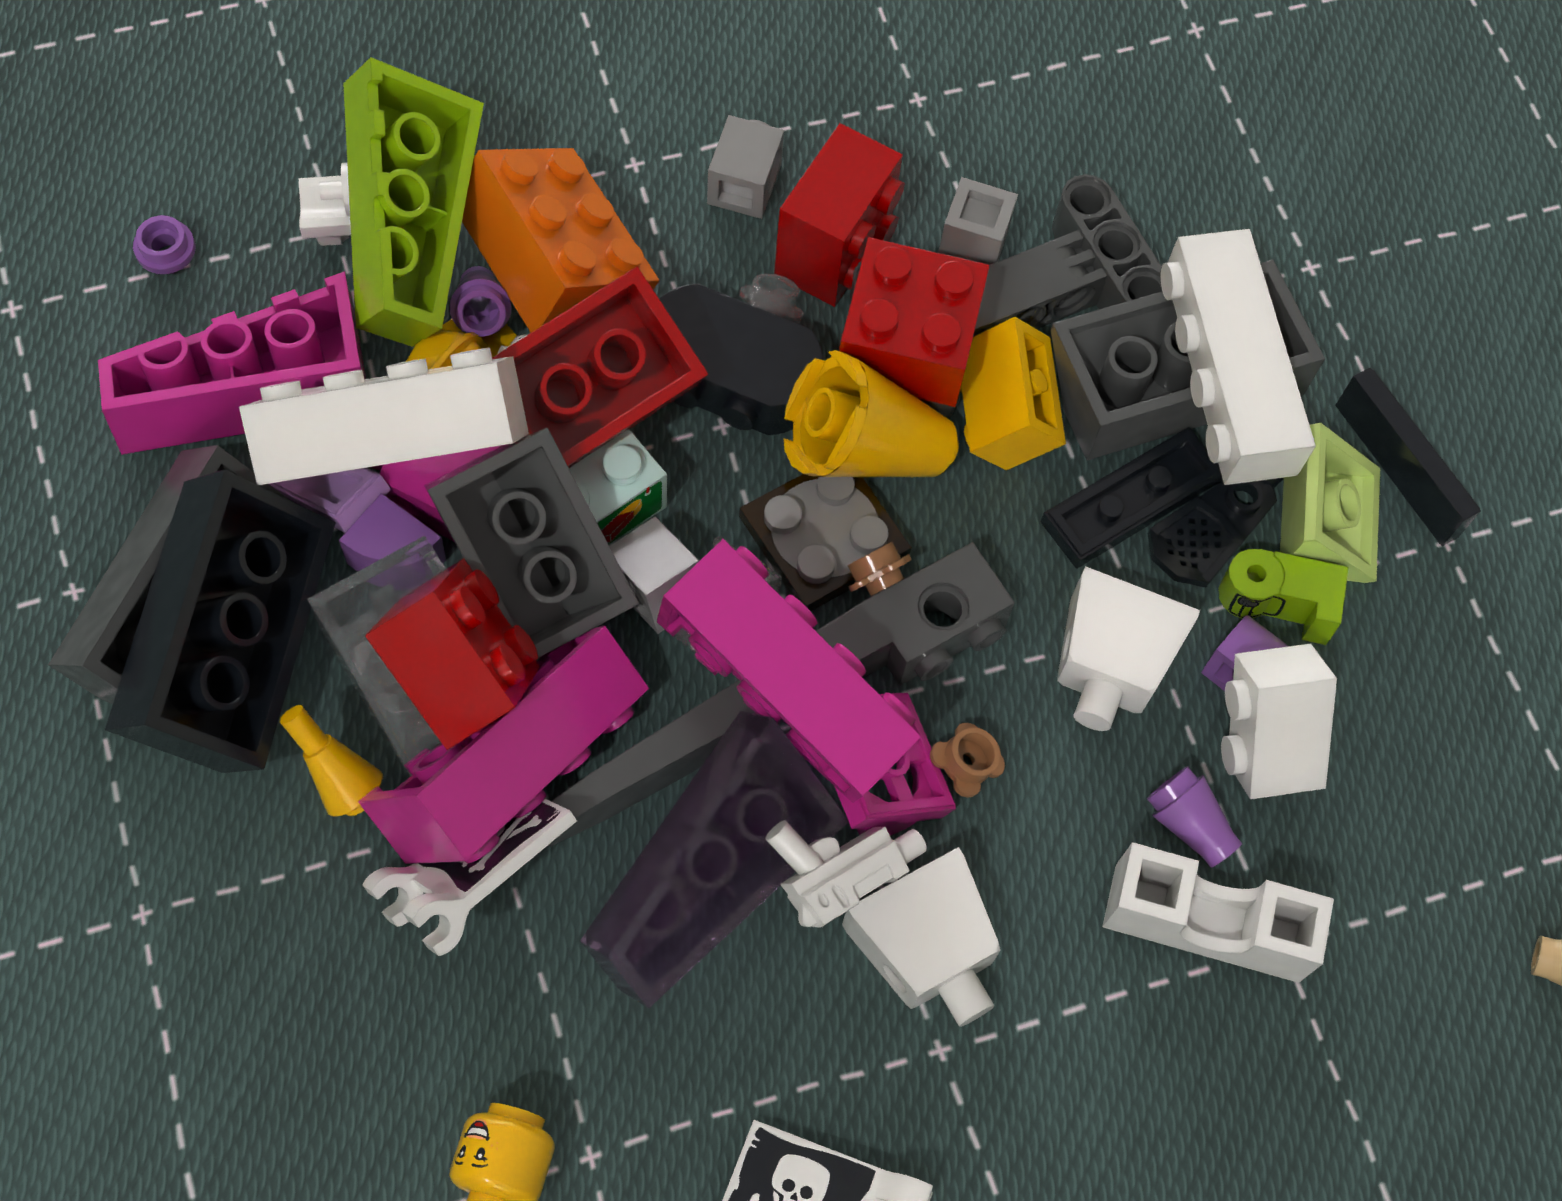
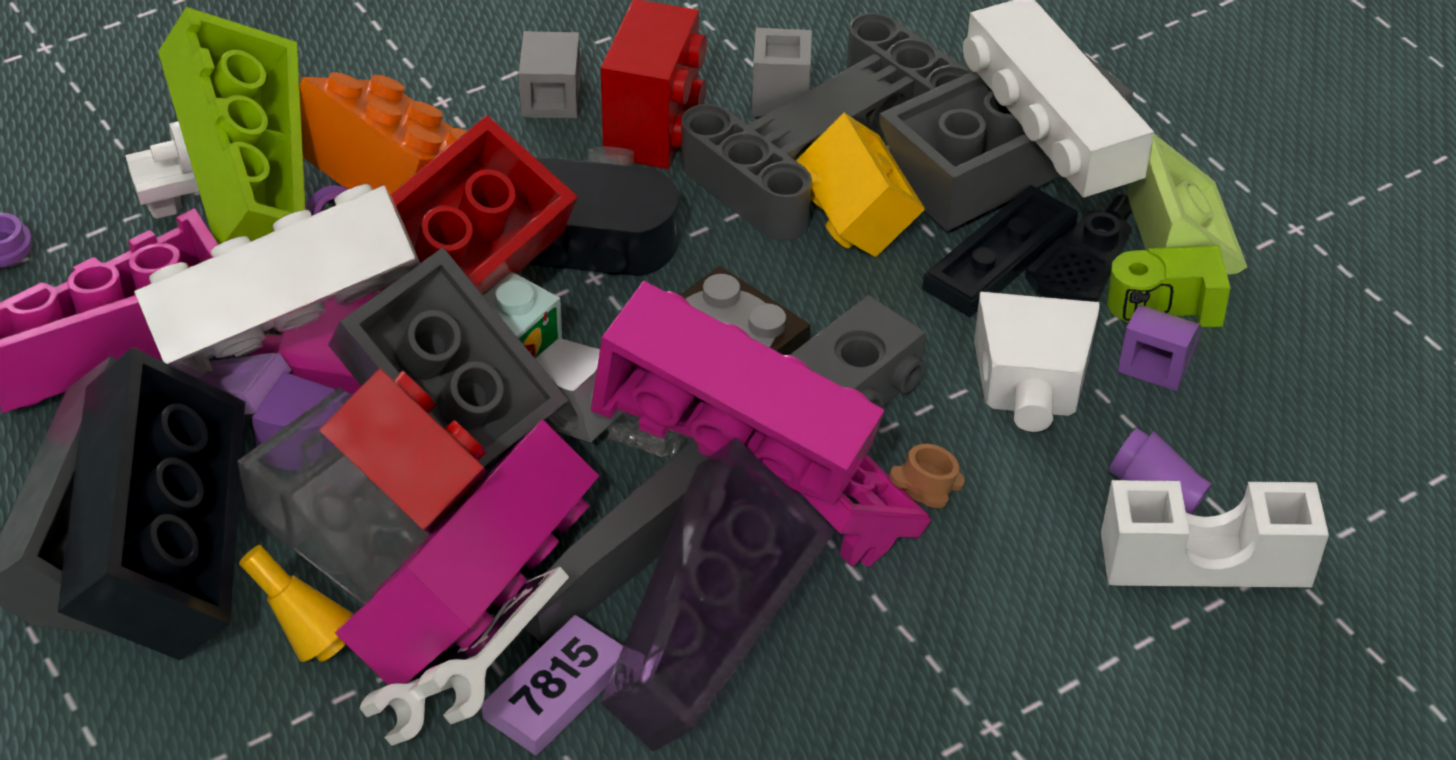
camera: 10 degrees left, 20 degrees down
white piece [766,820,927,928] -> none
yellow cone [783,350,959,477] -> none
red brick [839,237,990,407] -> none
white torso [842,847,1000,1027] -> none
medium nougat plate [847,542,912,596] -> none
white brick [1221,644,1337,799] -> none
black tile [1335,367,1481,546] -> none
none -> lavender tile [481,615,629,756]

